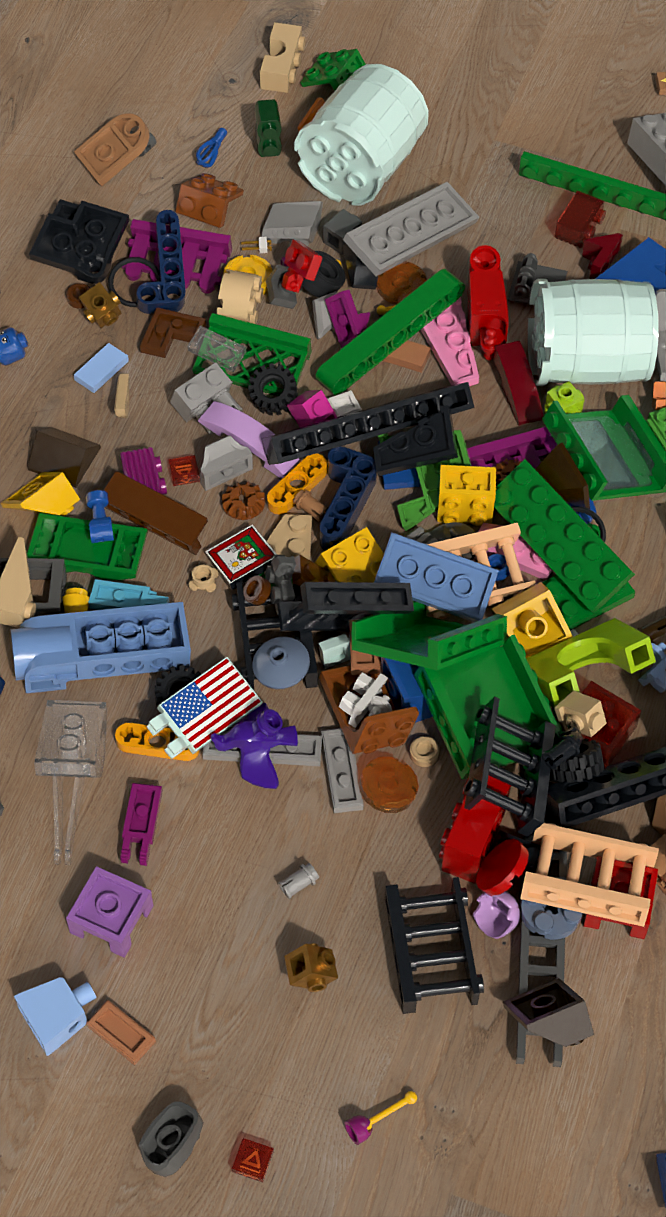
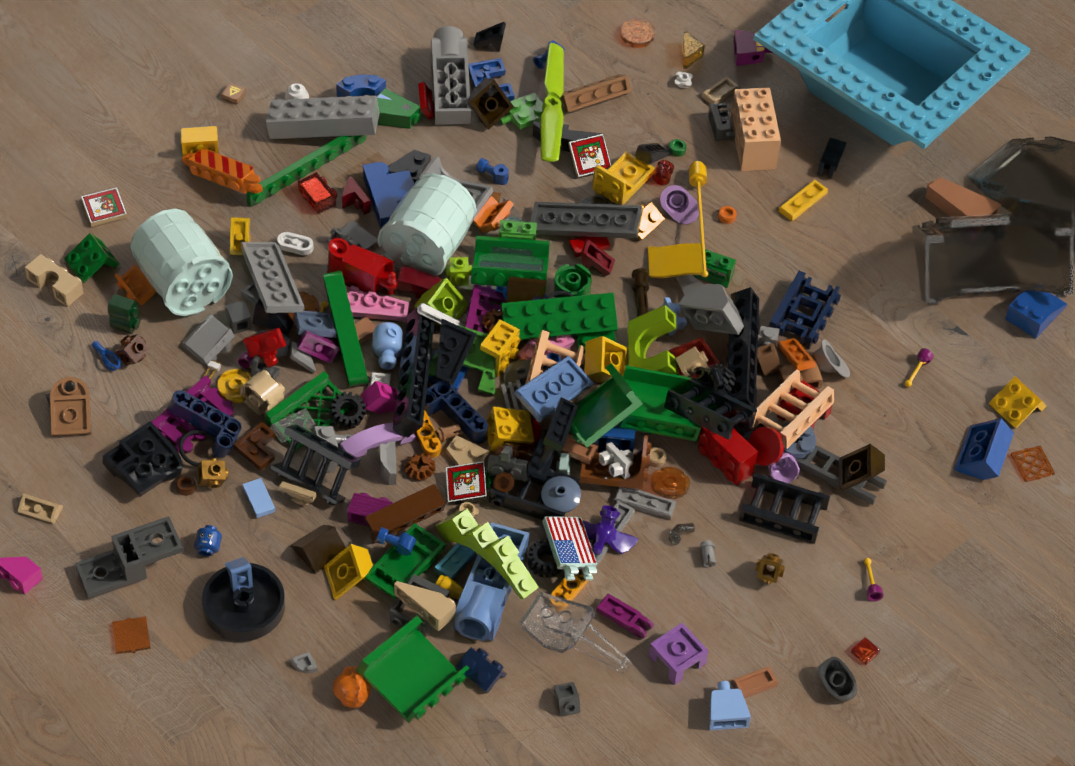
camera: 65 degrees left, 5 degrees down
clear red tile [168,455,200,486] -> none
dark orange bracket [176,173,244,228] -> none
none -> tile [81,188,127,227]
none -> reddish brown brick [114,334,150,366]
none -> yellow bracket [181,126,219,156]
none -> orange hinge [182,149,263,194]
none -> yellow slope [230,217,251,255]
none -> black fence [270,424,361,505]
none -> white plate [277,232,314,255]
none -> sand blue tile [293,311,337,338]
none -> light blue piece [372,322,403,370]
none -> lime slope [414,277,469,327]
none -> white axle [417,303,465,327]
none -> lime arch [435,509,539,600]
none -> green brick [554,264,592,298]
none -> clear smoke arm [668,523,695,545]

